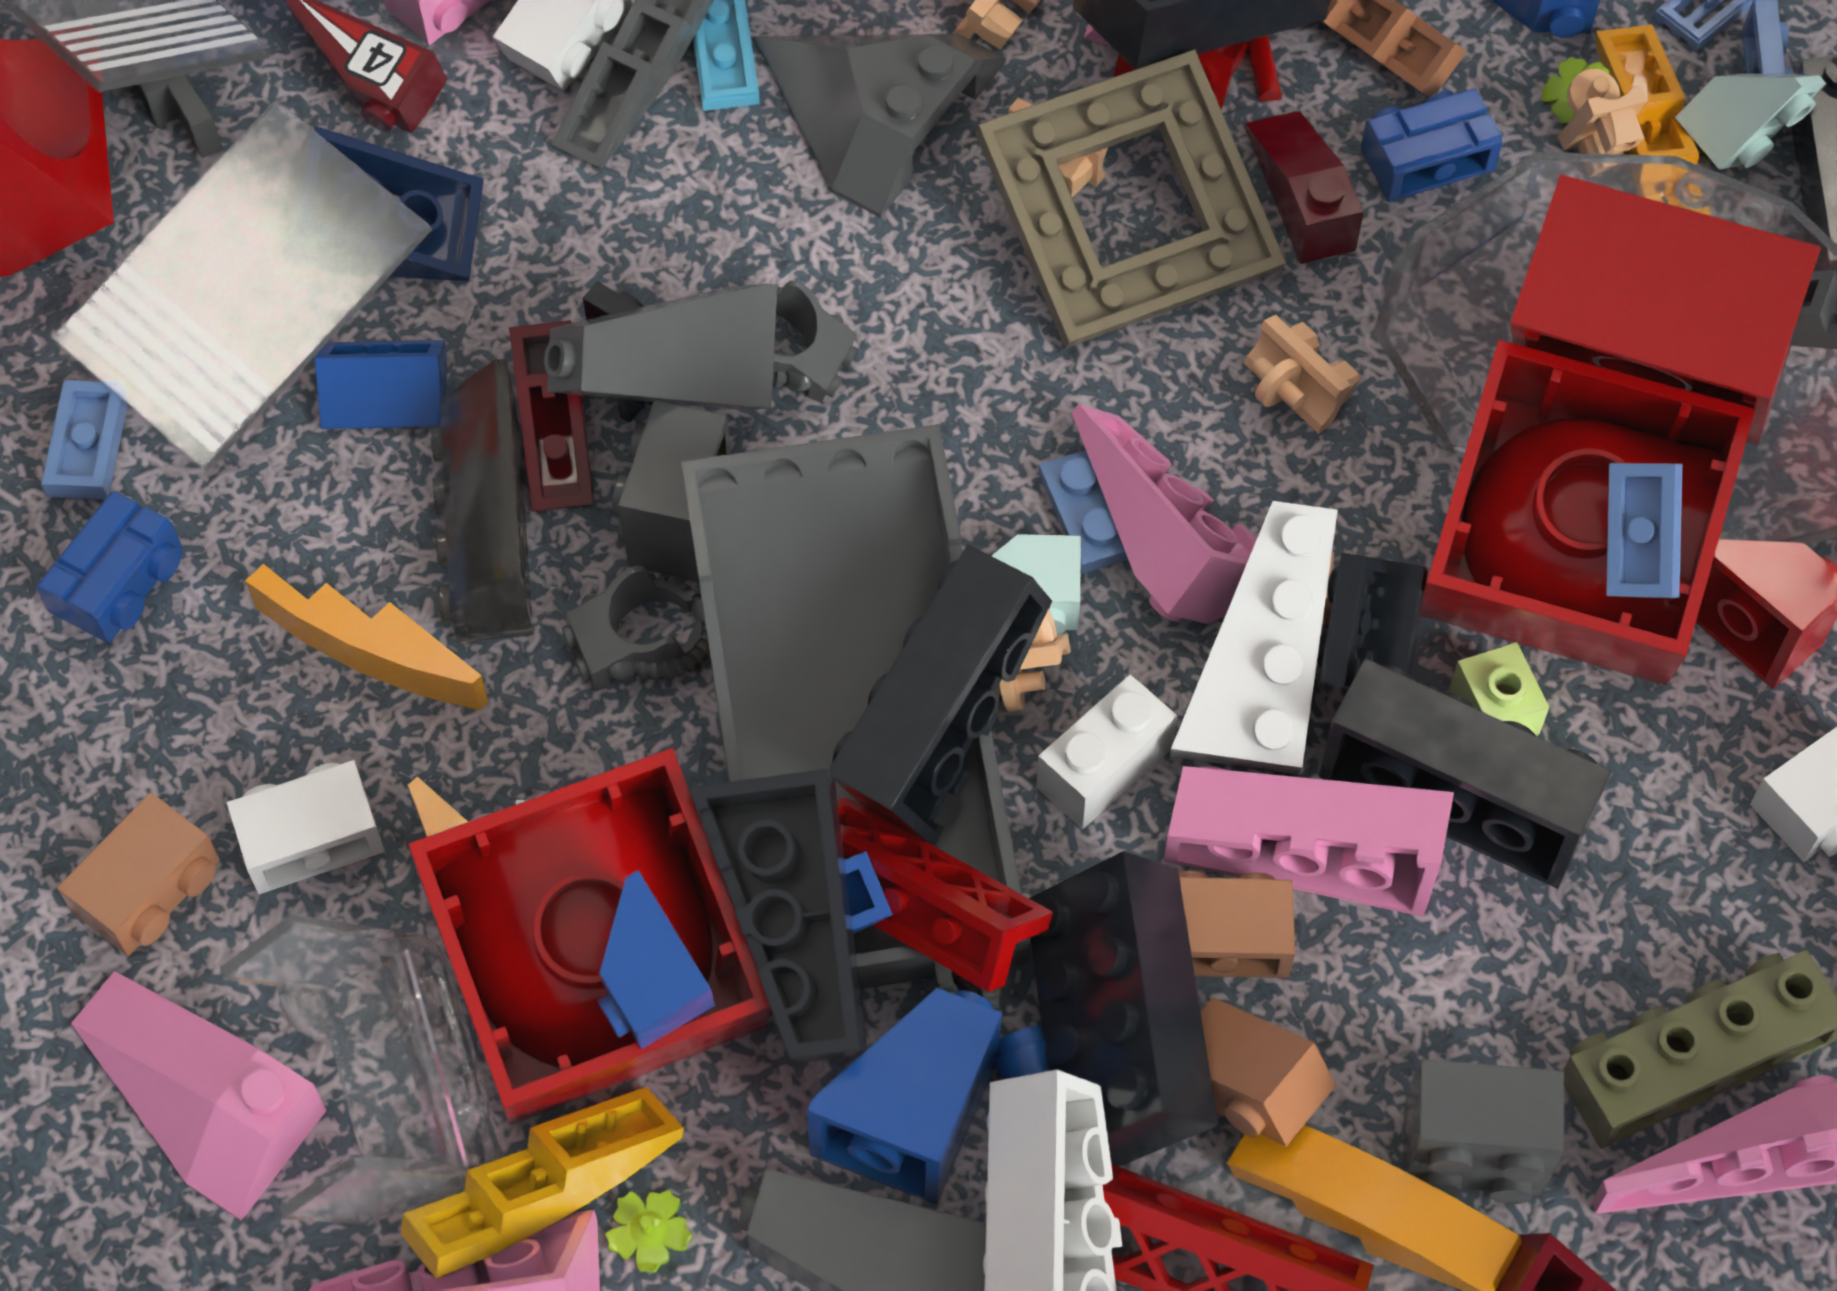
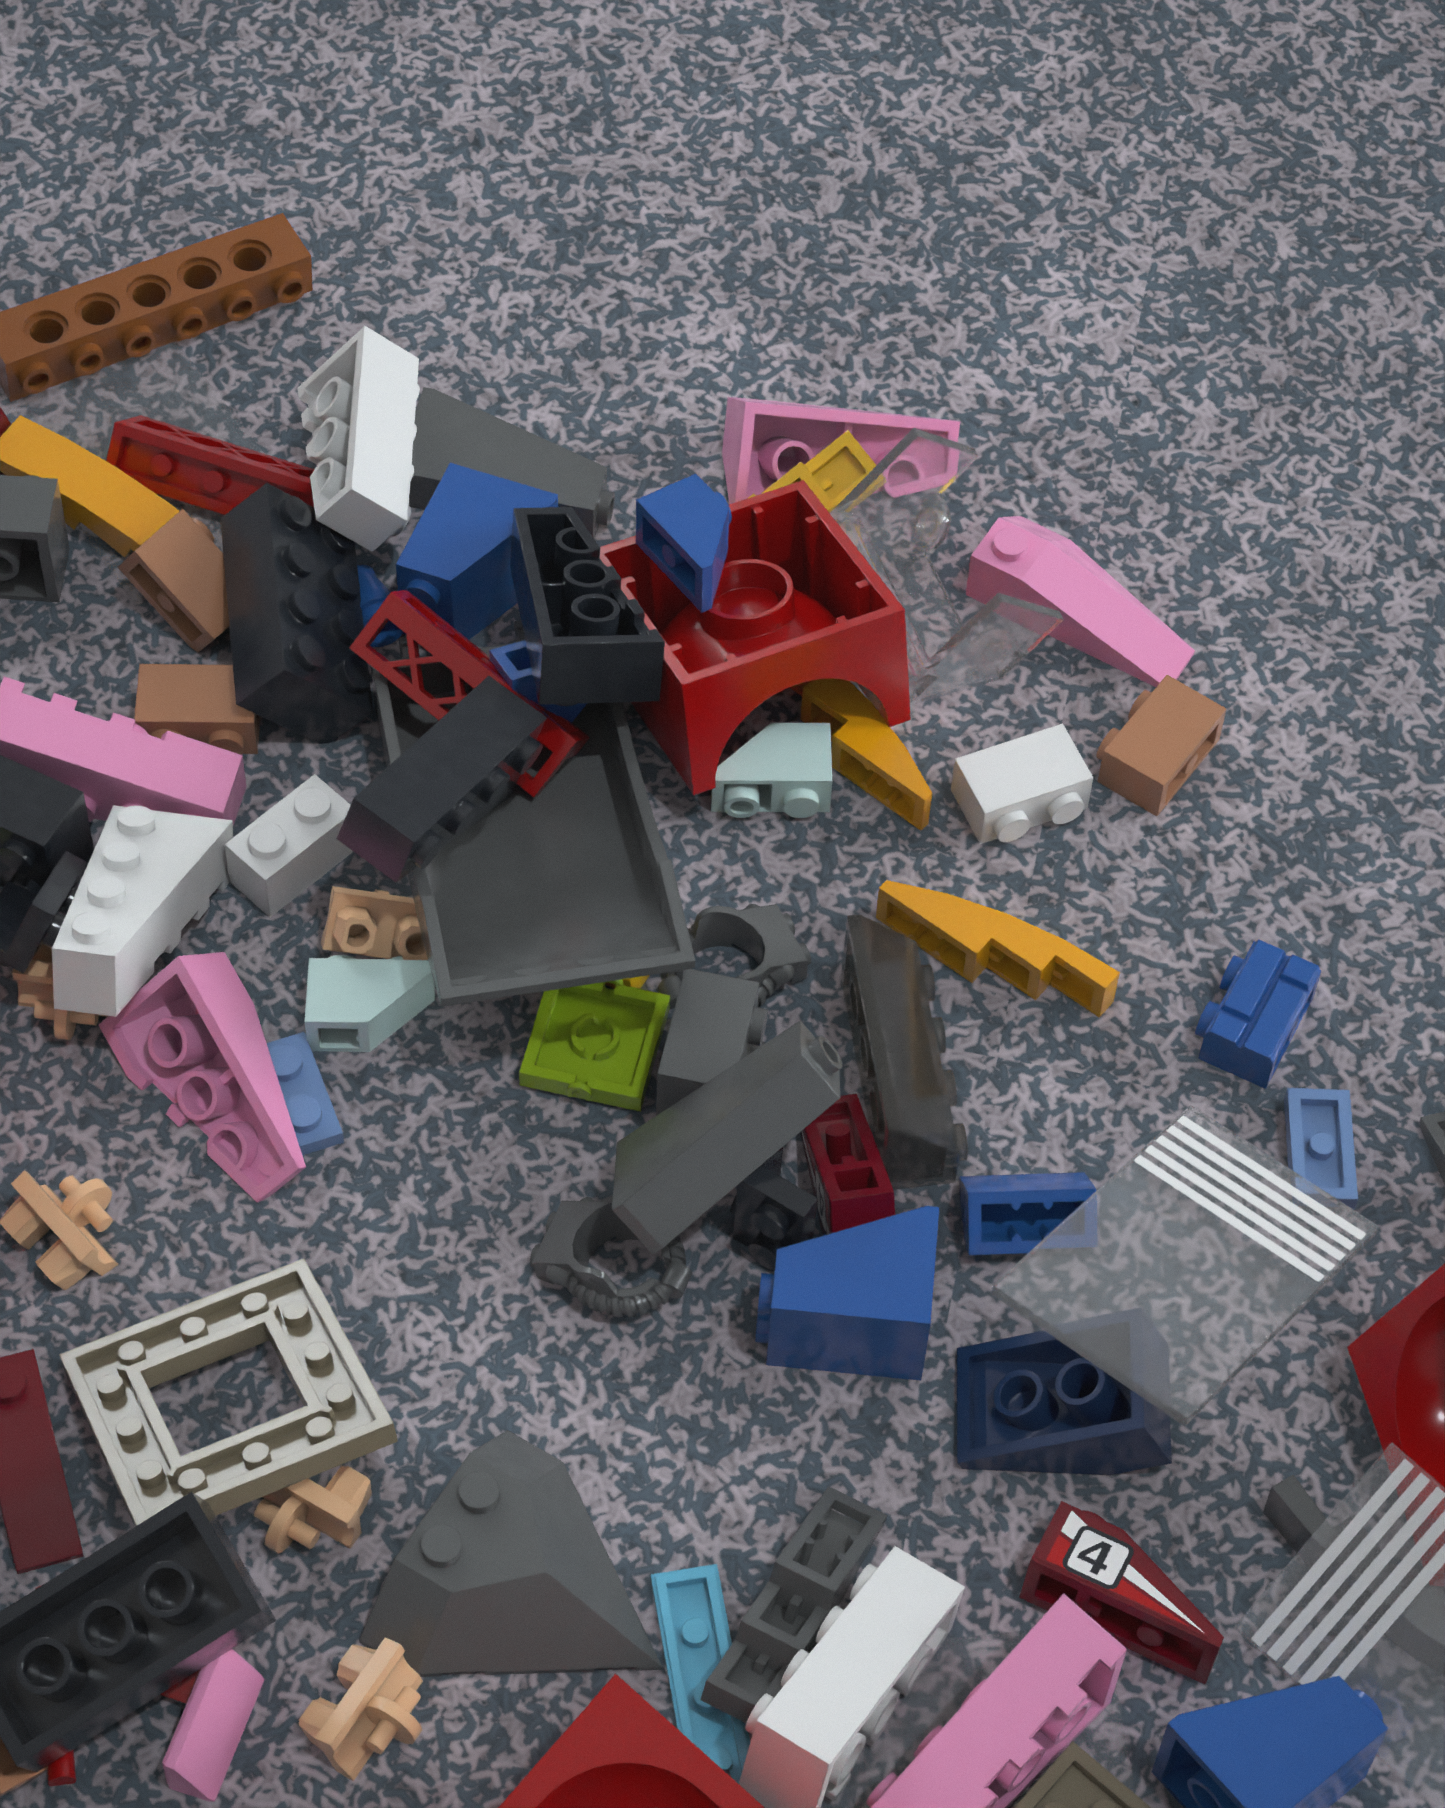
camera: 175 degrees right, 5 degrees down
none -> blue slope [755,1206,939,1381]

